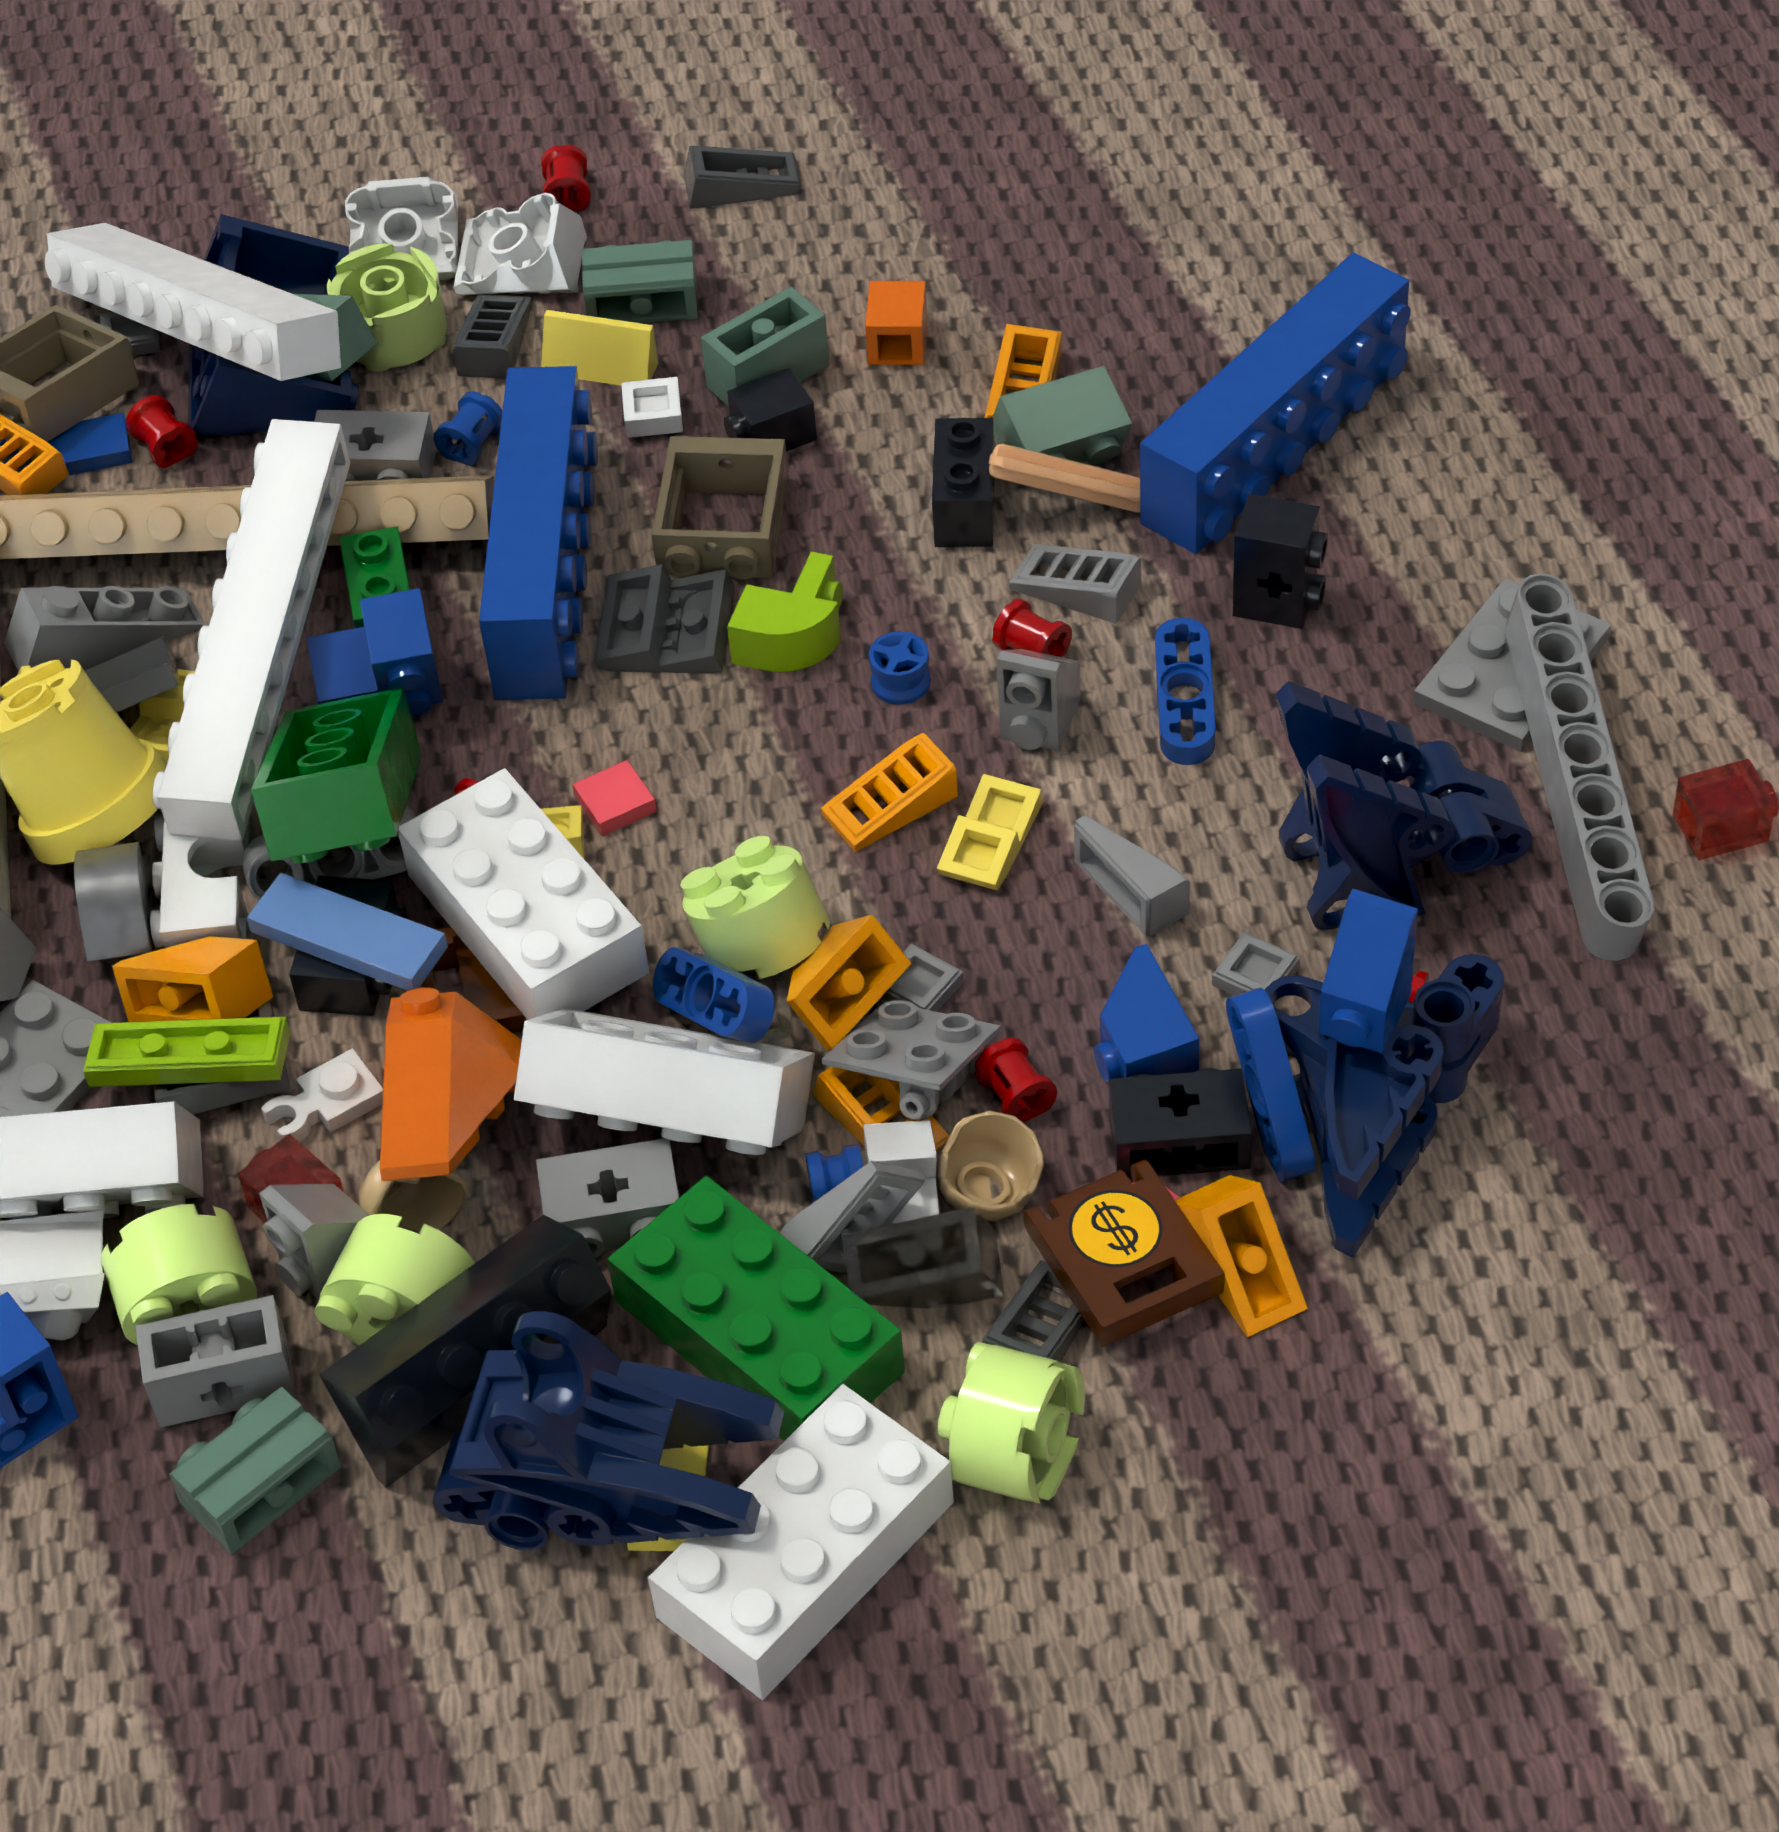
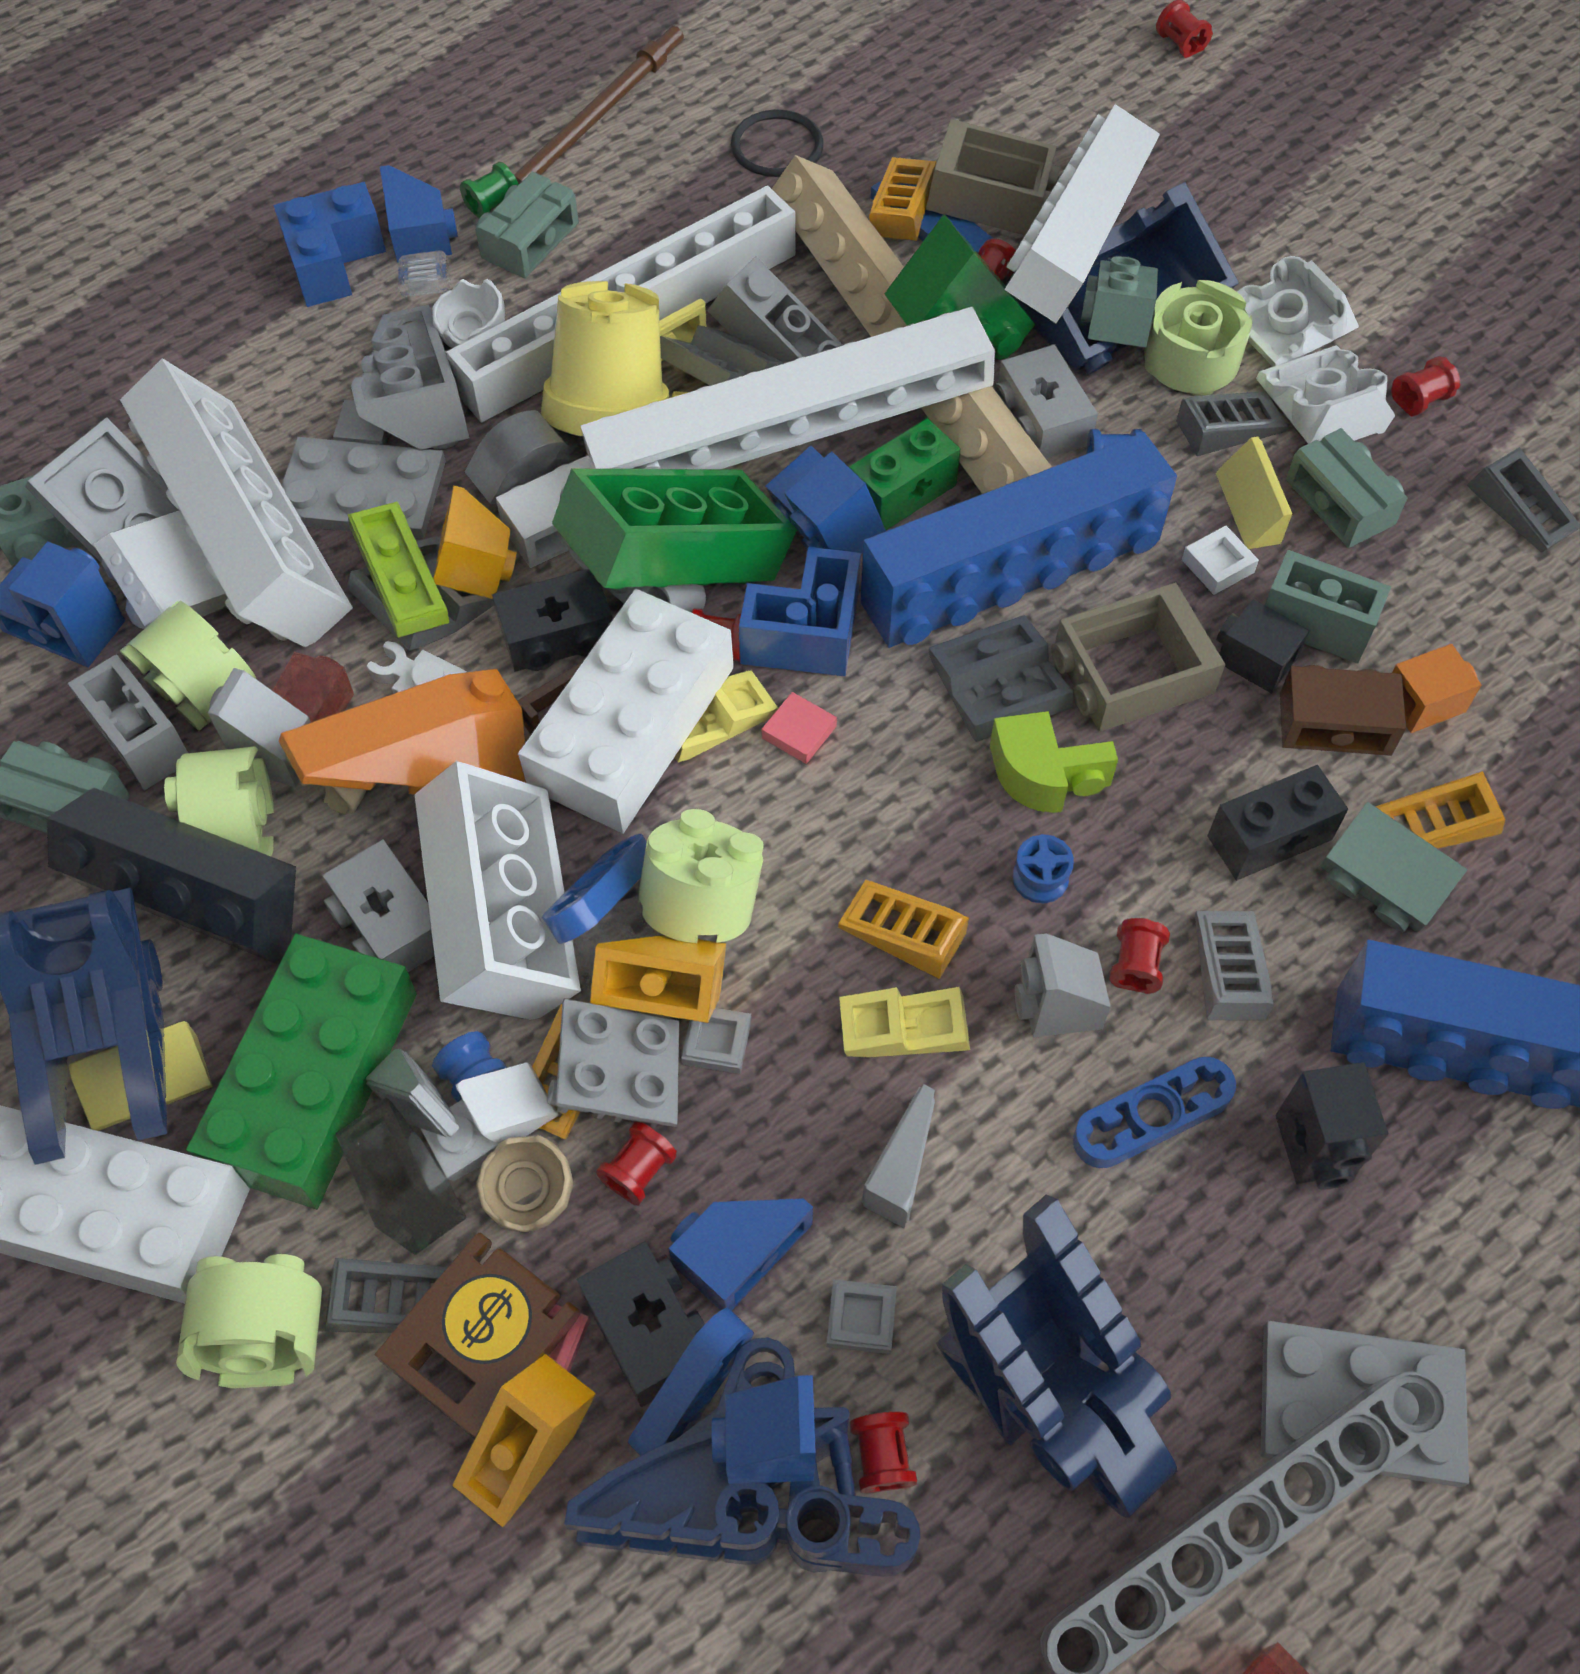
camera: 60 degrees right, 10 degrees up
medium blue tile [247,872,448,991] -> none
light nougat axle [989,443,1140,513] -> none
none -> blue brick [739,547,861,677]
none -> green wedge [884,214,1035,360]
none -> reddish brown brick [1280,665,1406,756]

